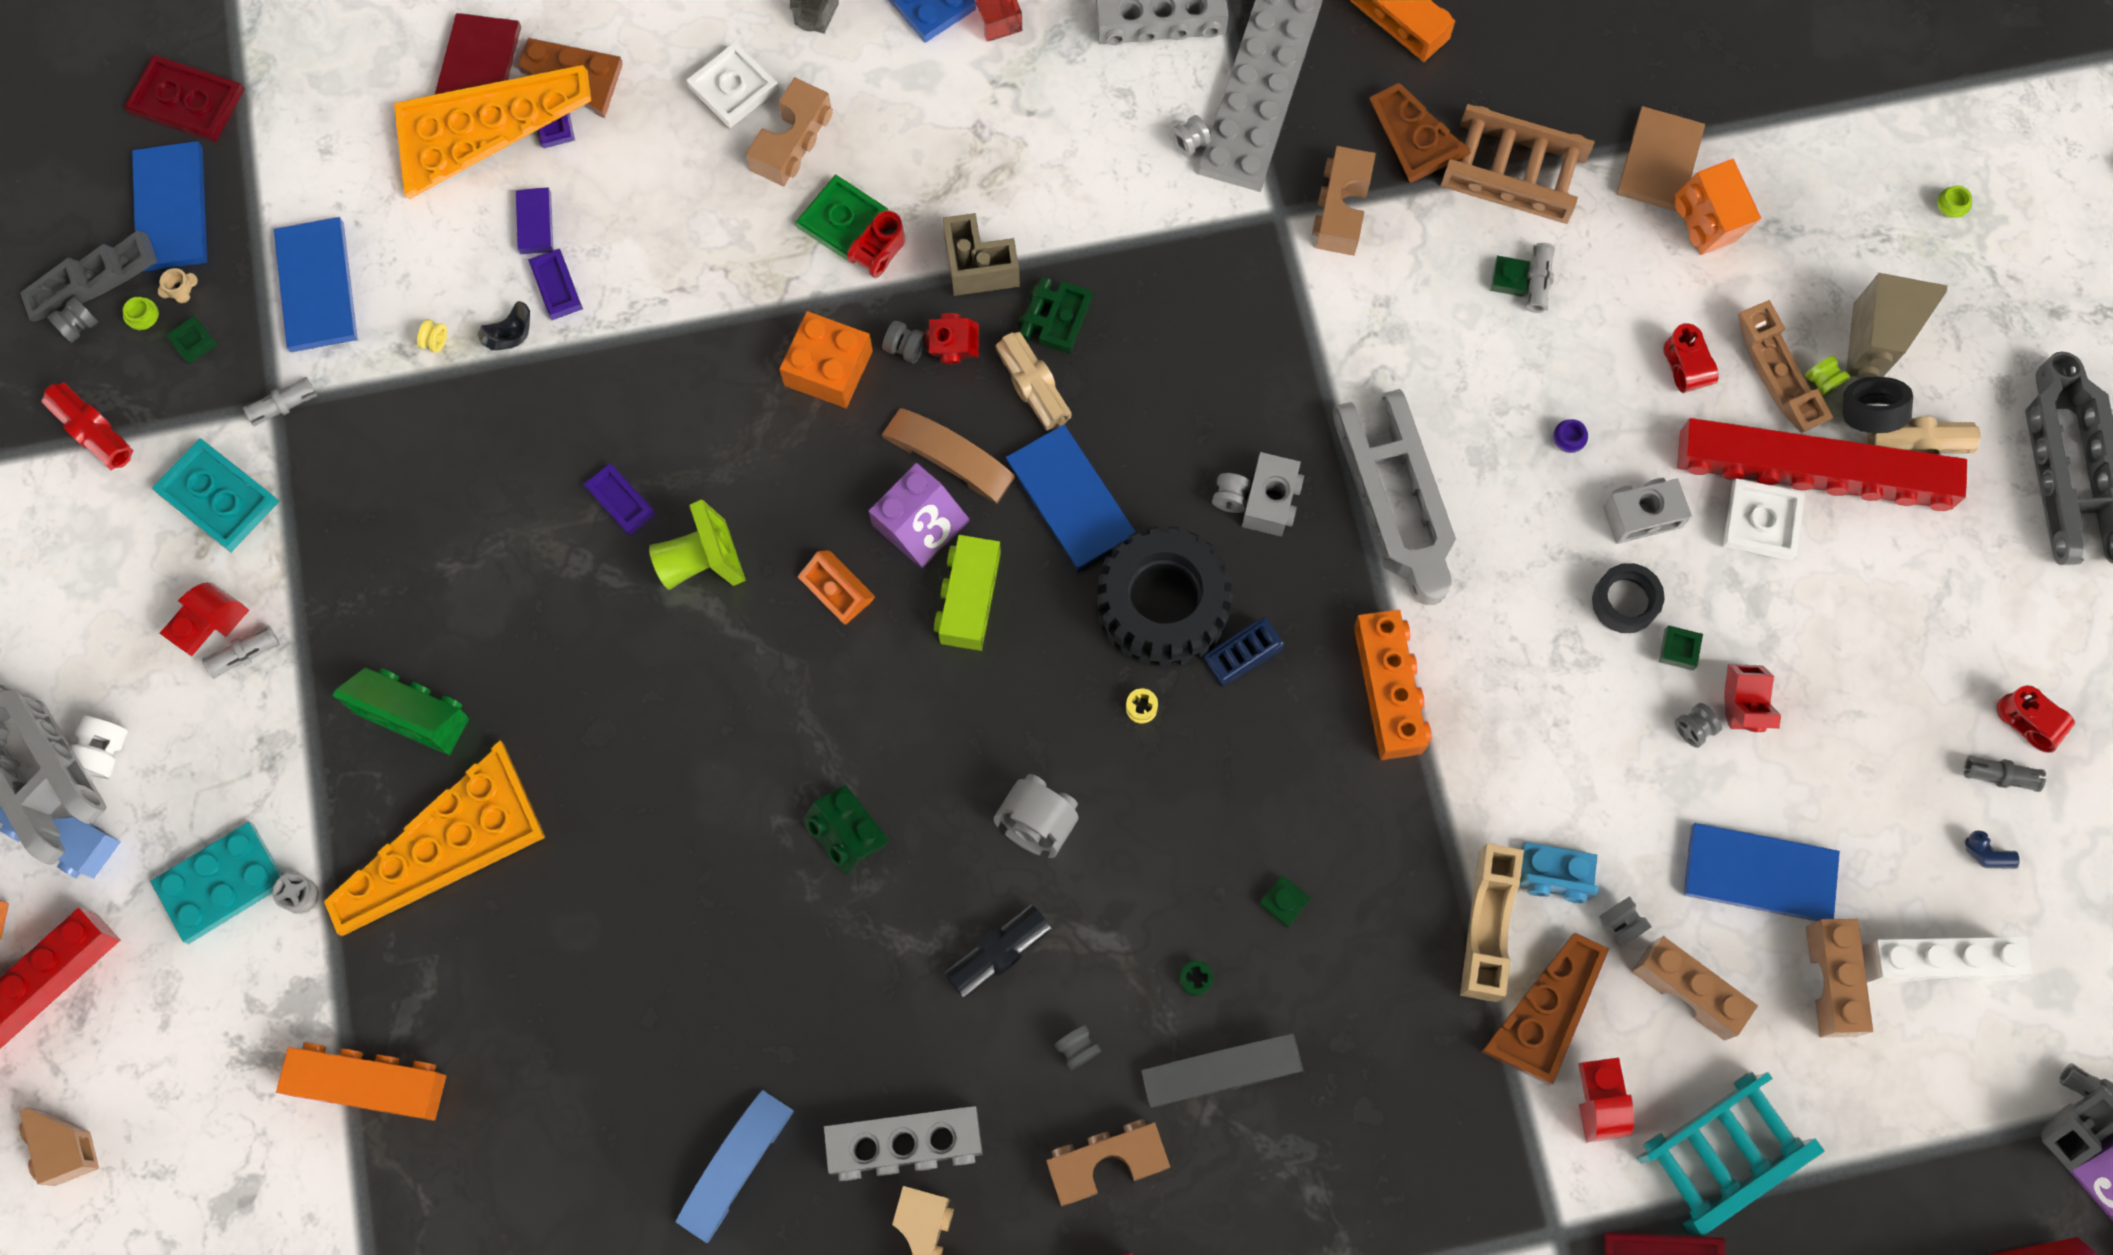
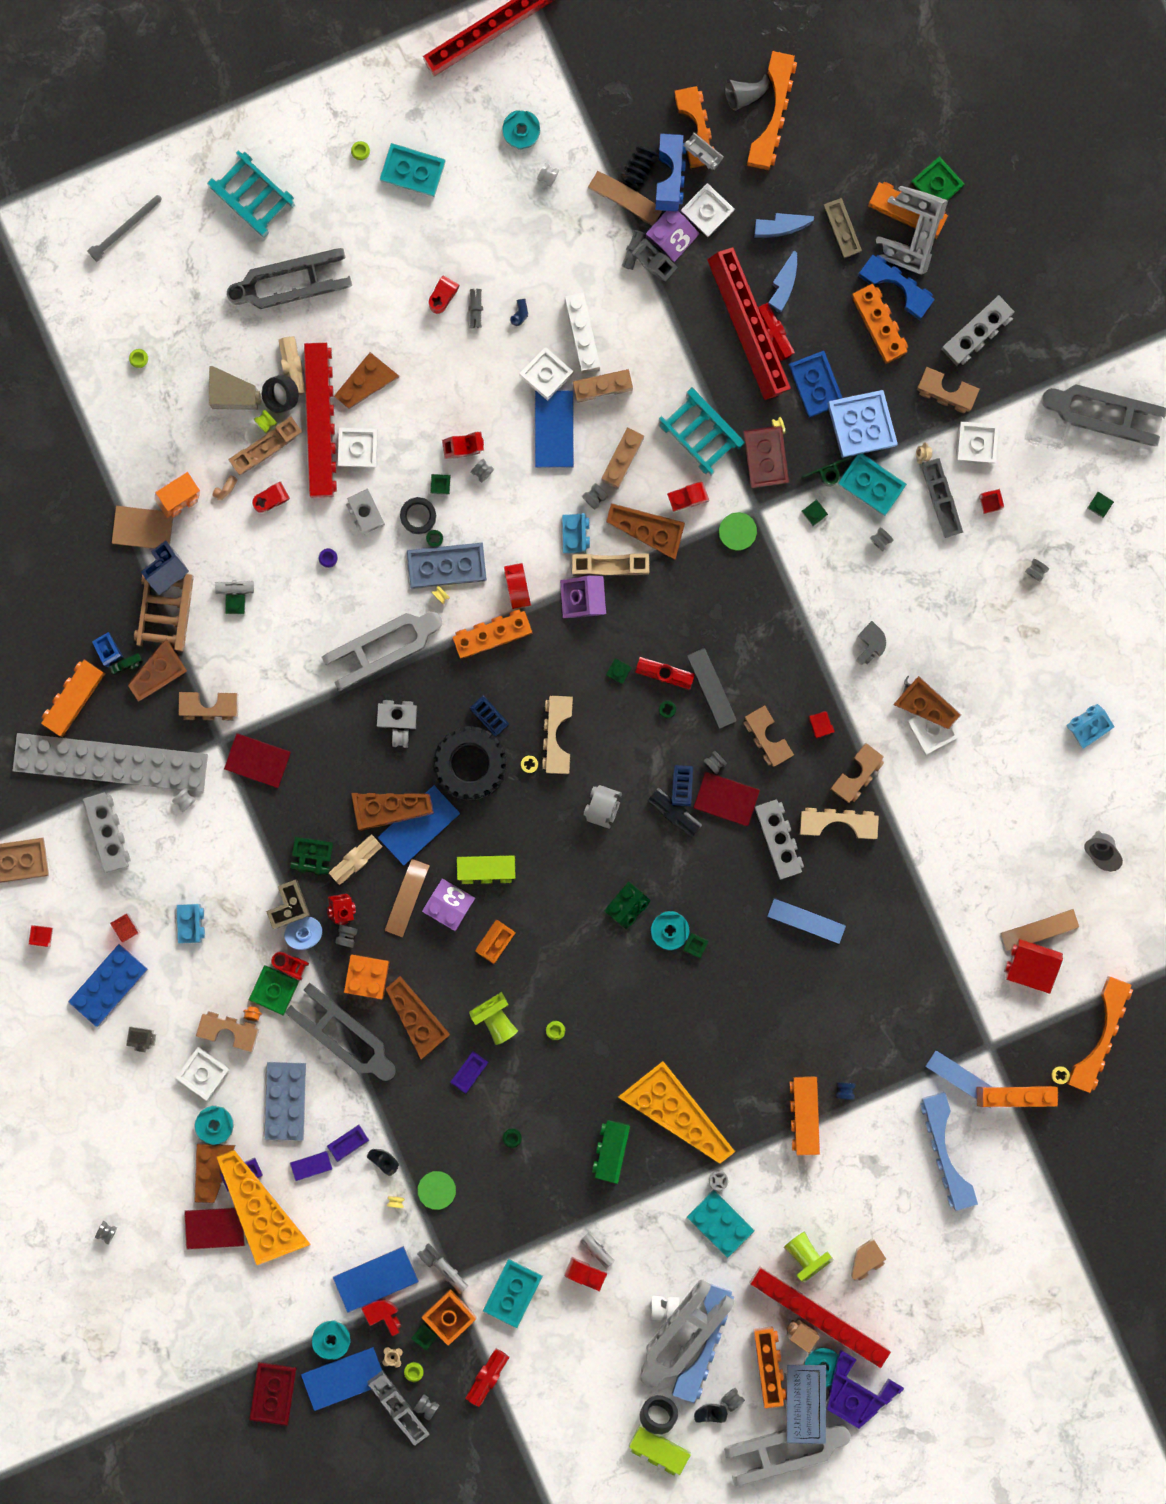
camera: 100 degrees left, 15 degrees up
none -> blue slope [92,632,124,667]
none -> dark green plate [109,653,143,675]
none -> dark blue brick [141,540,189,595]
none -> dark azure bracket [177,904,205,943]
none -> teal plate [195,1106,234,1145]
none -> medium nougat arm [212,475,238,500]
none -> dark red tile [224,733,291,788]
none -> orange plate [243,1006,262,1021]
none -> sand blue plate [265,1062,306,1140]
none -> light blue dish [284,917,322,950]
none -> dark grey piece [285,982,396,1081]
none -> teal plate [312,1320,351,1359]
none -> dark orange wing [334,352,400,409]
none -> dark orange wing [351,793,434,831]
none -> red brick [361,1299,402,1336]
none -> dark orange wing [386,976,450,1059]
none -> sand blue tile [407,542,487,589]
none -> dark grey wheel [417,1243,441,1267]
none -> bright green tile [418,1171,456,1210]
none -> orange brick [421,1289,477,1345]
none -> dark green bush [426,530,444,547]
none -> light yellow bush [431,586,450,604]
none -> dark green plate [503,1128,522,1148]
none -> red brick [504,563,531,609]
none -> white plate [519,347,574,400]
none -> tan arch [543,696,573,774]
none -> lime plate [546,1021,565,1040]
none -> medium lavender slope [560,576,606,618]
none -> red piece [635,657,695,690]
none -> teal plate [651,911,689,950]
none -> dark blue slope [672,765,693,806]
none -> dark green plate [683,933,709,958]
none -> dark red tile [693,772,760,826]
none -> bright green tile [719,512,757,551]
none -> lime plant [783,1231,834,1283]
none -> dark blue wheel [836,1082,856,1099]

